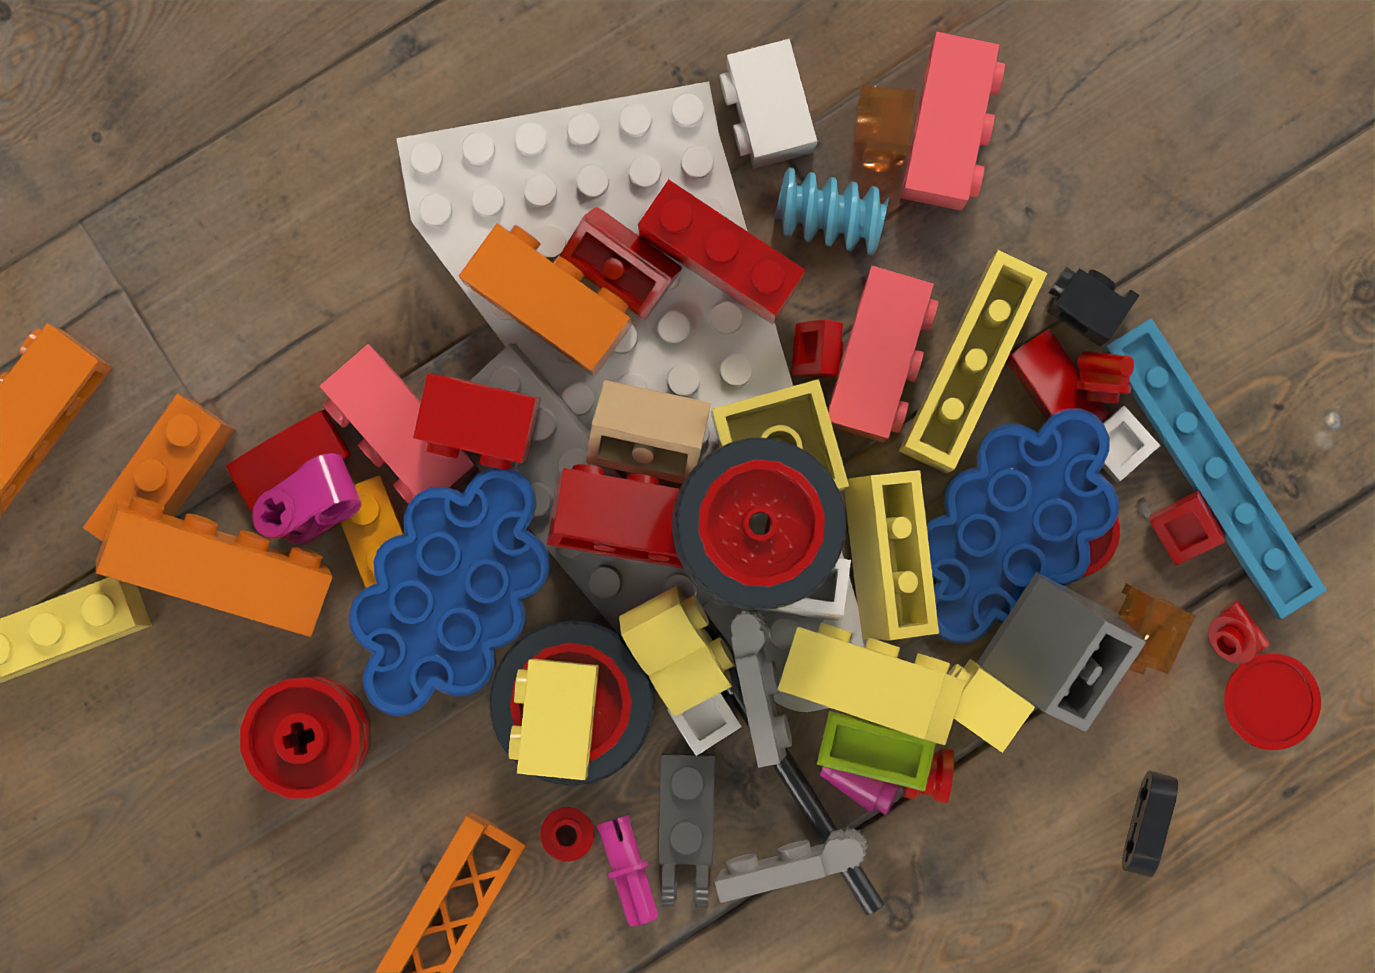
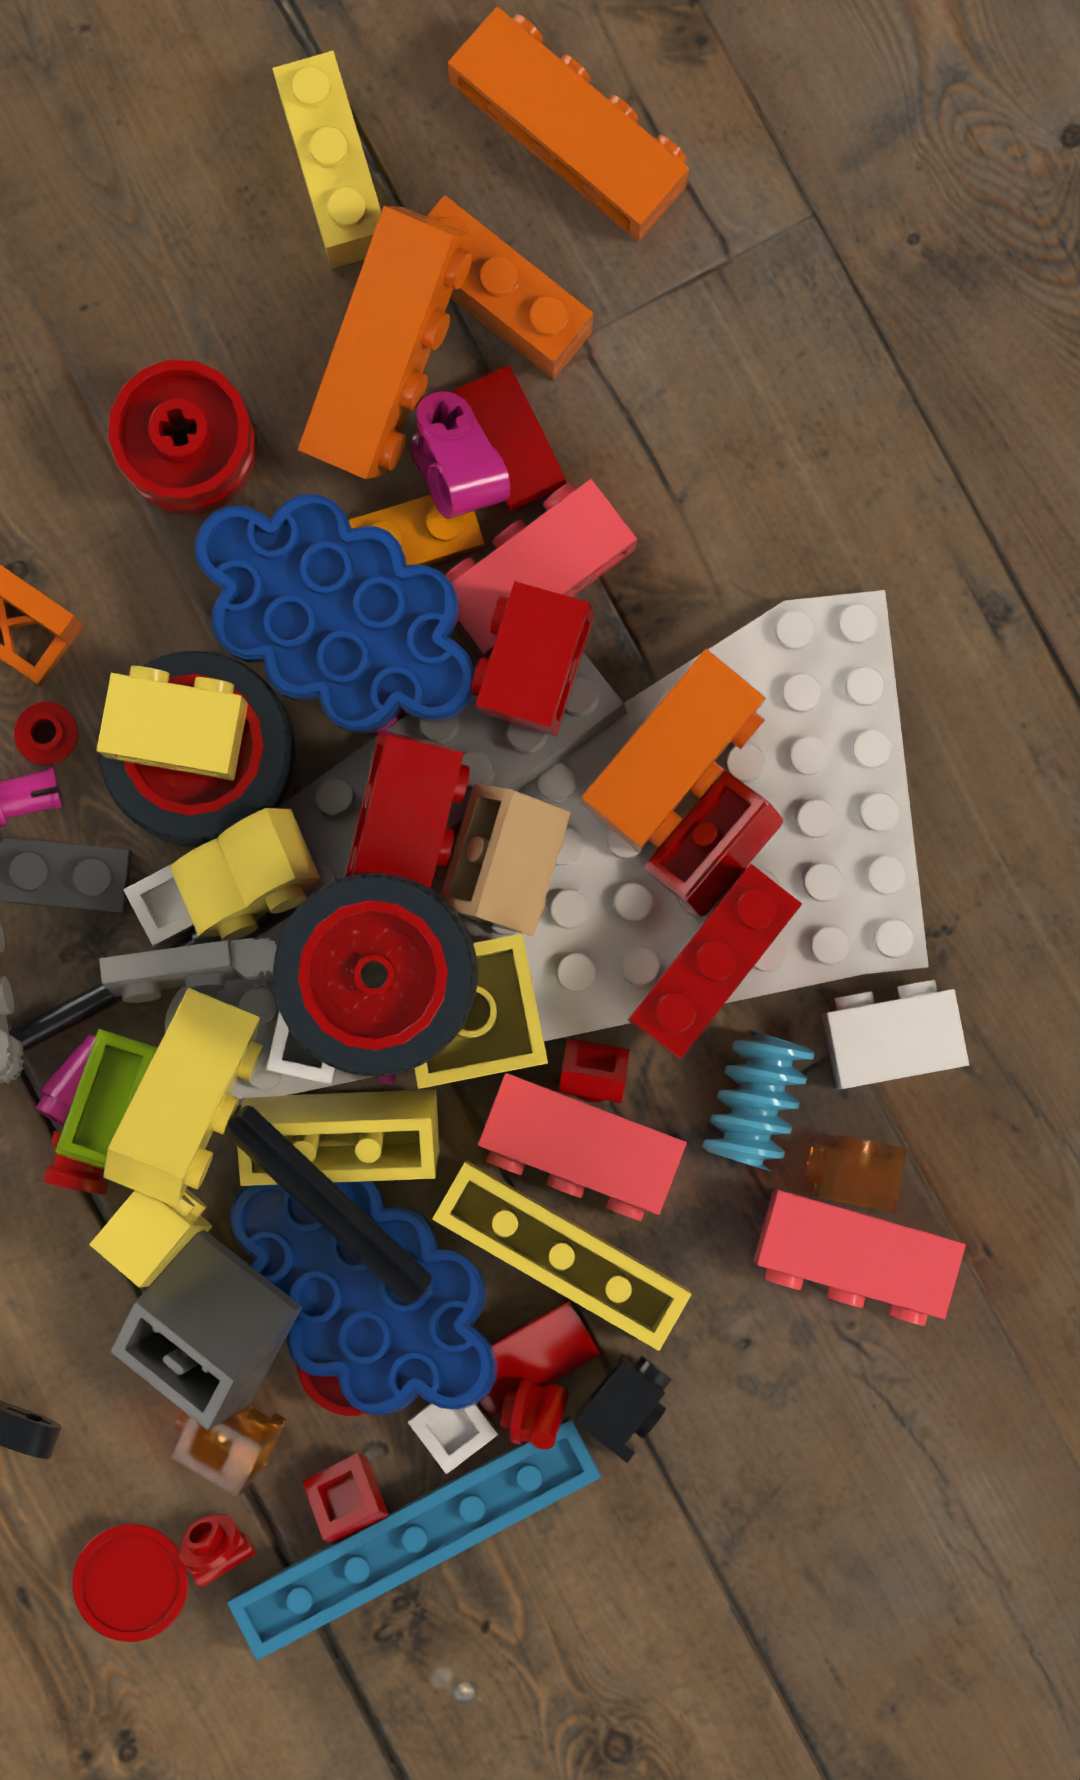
camera: 90 degrees right, 0 degrees up
none -> black axle [225,1105,432,1304]

